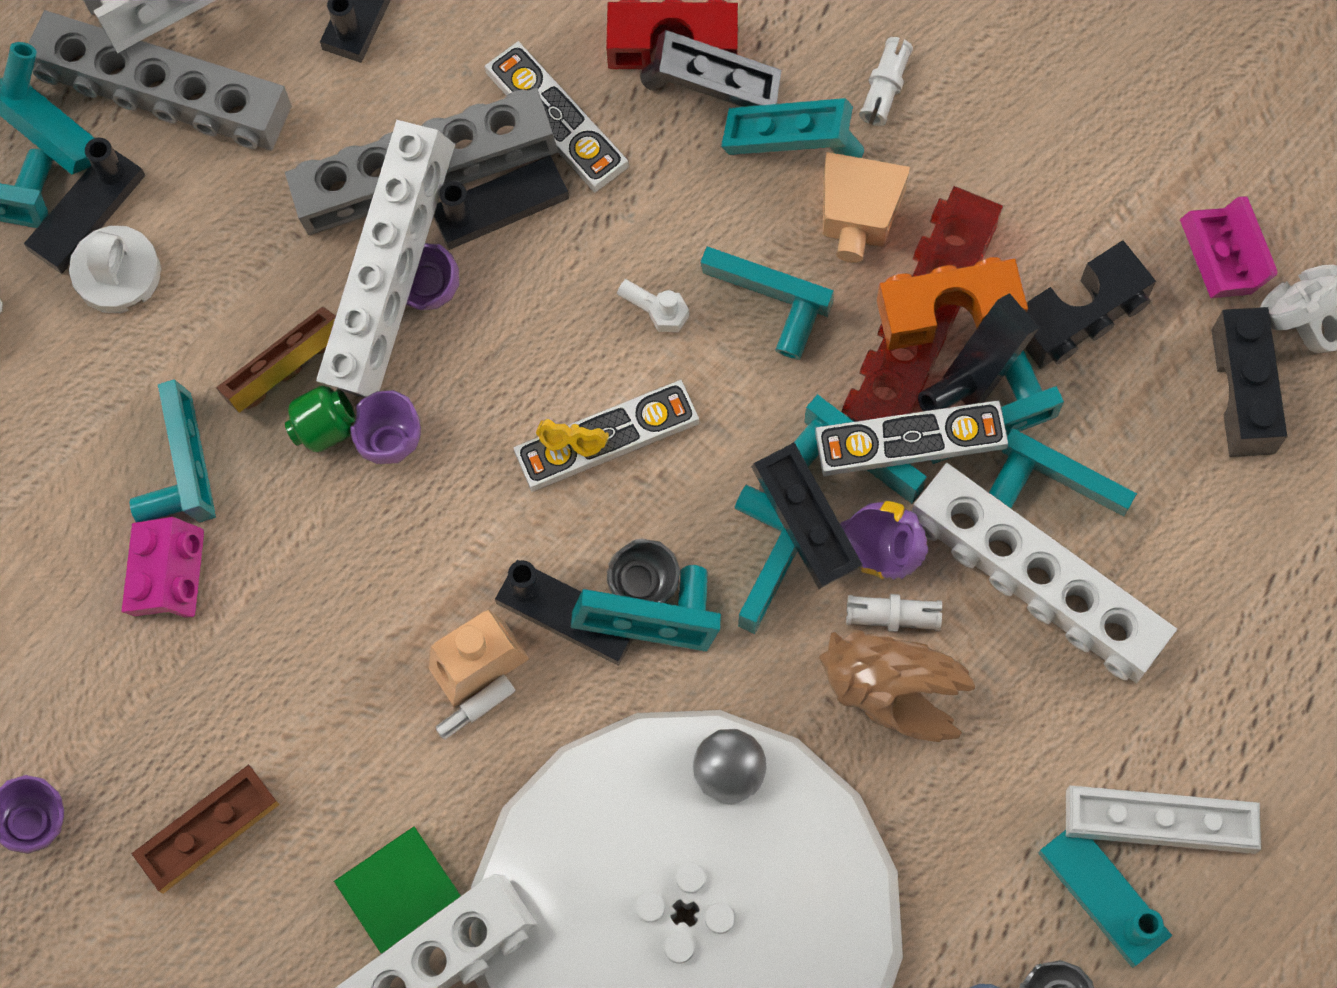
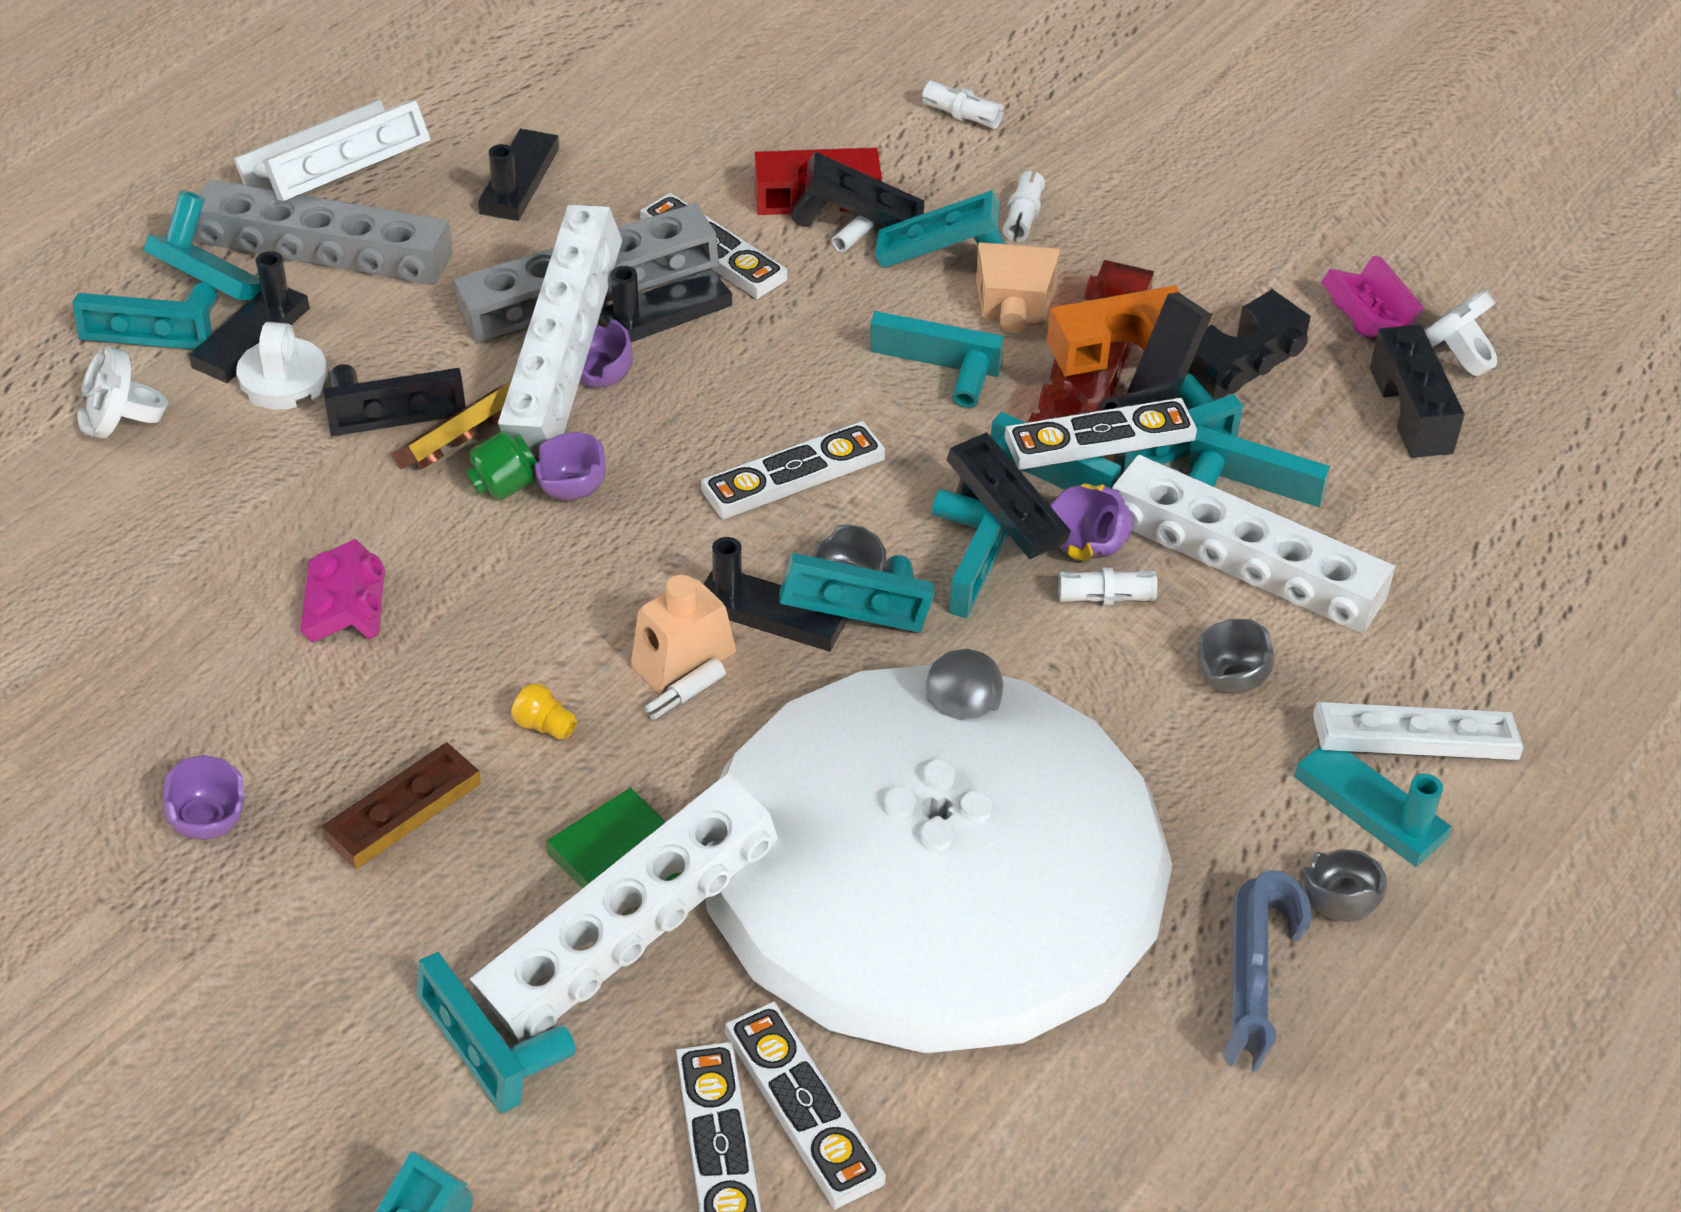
camera: 10 degrees left, 25 degrees down
teal piece [129,379,216,523] -> none
yellow piece [536,419,609,457] -> none
white piece [617,279,689,332] -> none
medium nougat head [819,630,975,742] -> none
none -> black piece [323,364,466,436]
none -> yellow piece [511,683,577,740]
none -> white pin [832,215,875,253]
none -> flat silver hair [1198,618,1274,693]

